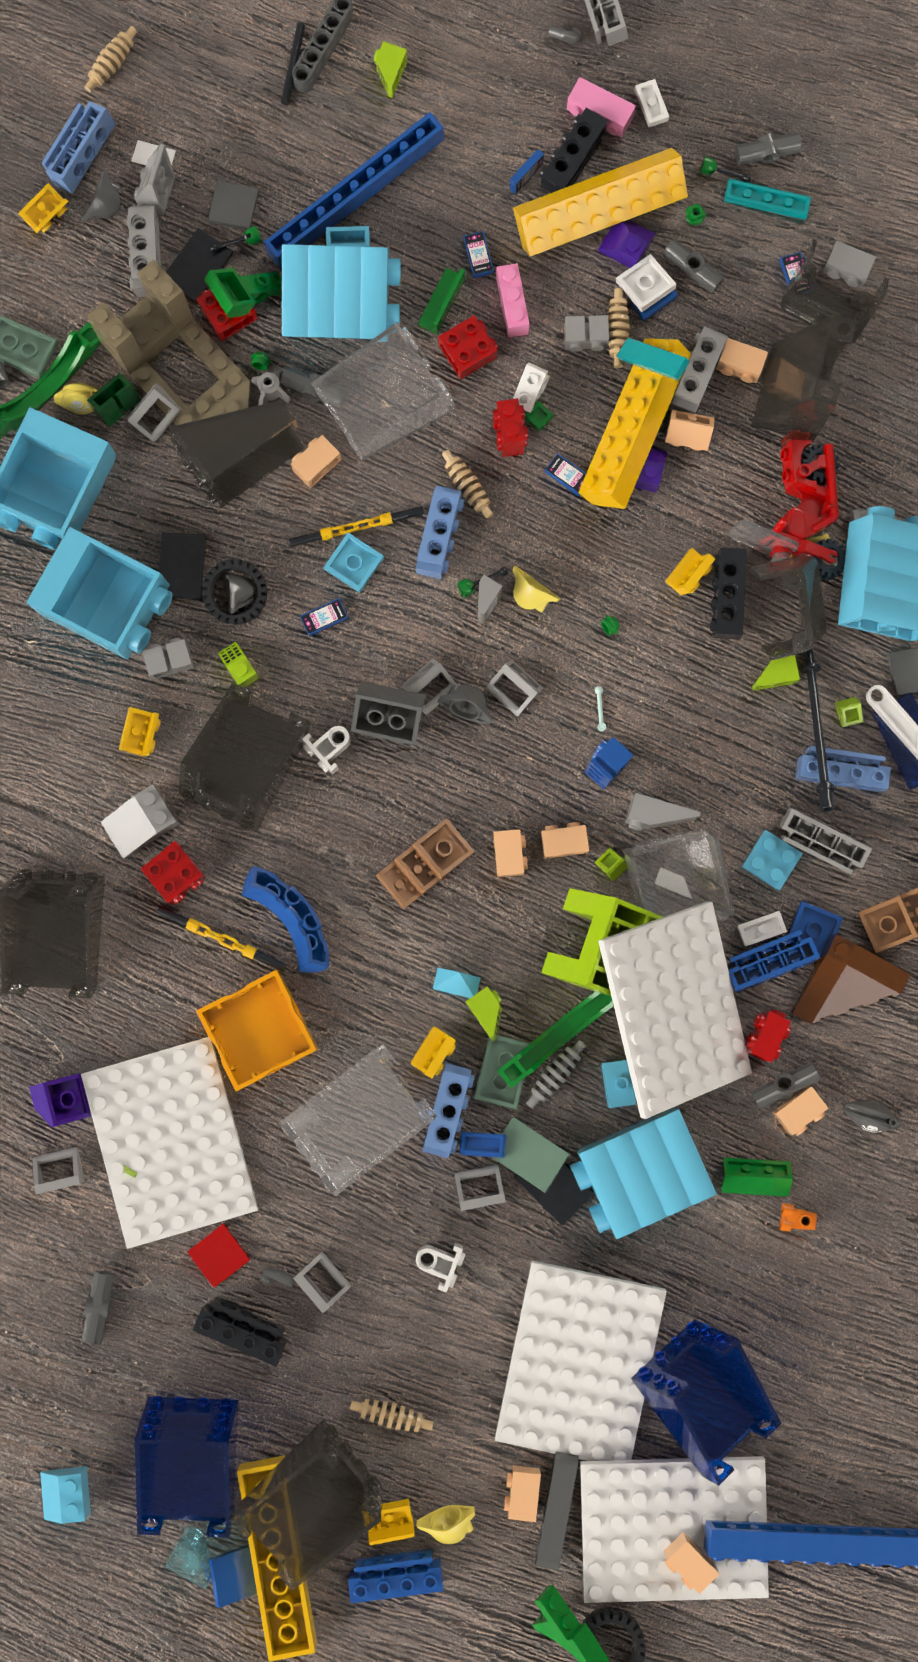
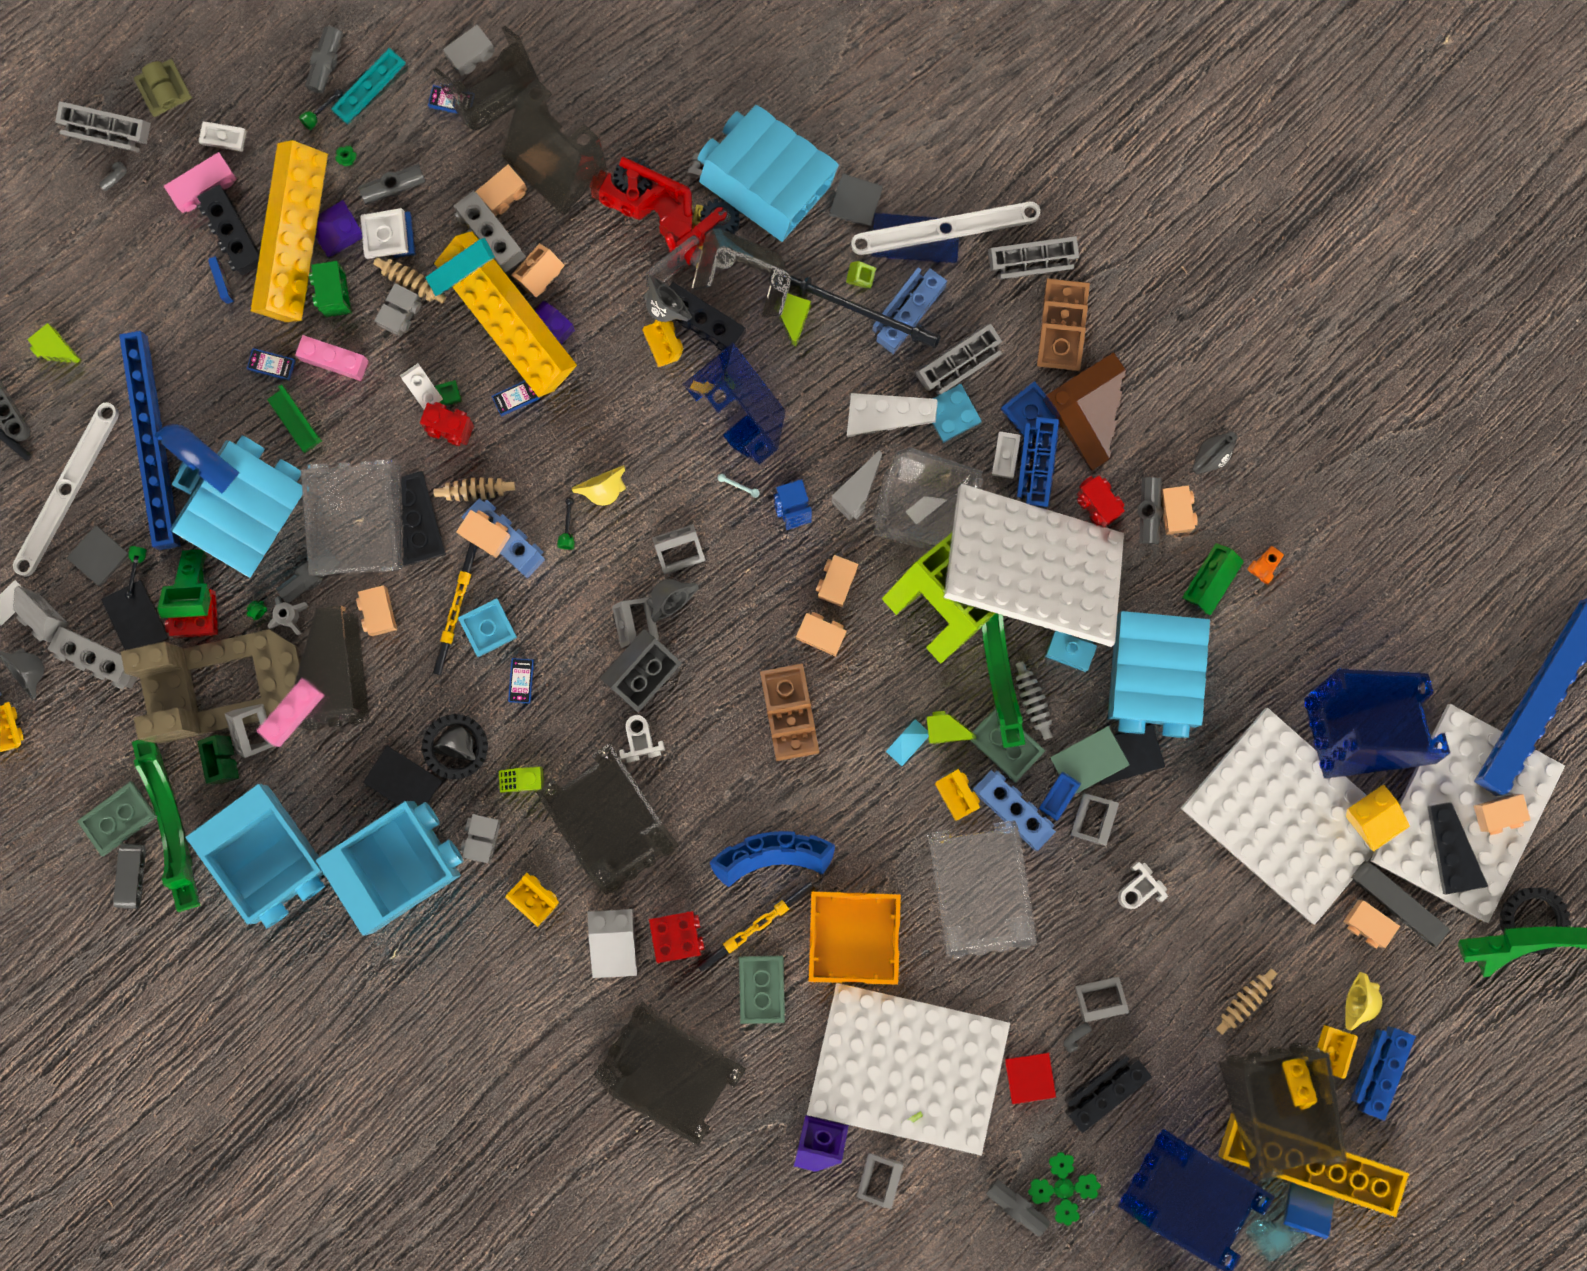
camera: 60 degrees left, 0 degrees up
light yellow hat [54,382,98,415] -> none
red brick [438,315,498,380] -> none
light grey tile [478,575,503,624] -> none
lime slope [595,847,628,881] -> none
green plate [601,615,620,636] -> none
none -> white beam [13,403,119,577]
none -> olive plate [133,59,192,117]
none -> blue brick [155,424,240,494]
none -> bright pink brick [257,678,324,747]
none -> green brick [309,261,352,318]
none -> black wing [401,471,446,567]
none -> light nougat brick [457,510,510,558]
none -> dark grey hat [643,275,692,322]
none -> clear blue windscreen [682,343,786,465]
none -> sand green tile [739,955,785,1024]
none -> white wing [847,393,938,437]
none -> green plant [1028,1152,1101,1226]
none -> yellow bracket [1282,1057,1317,1110]
none -> yellow slope [1346,784,1410,852]
none -> black wing [1427,802,1489,895]

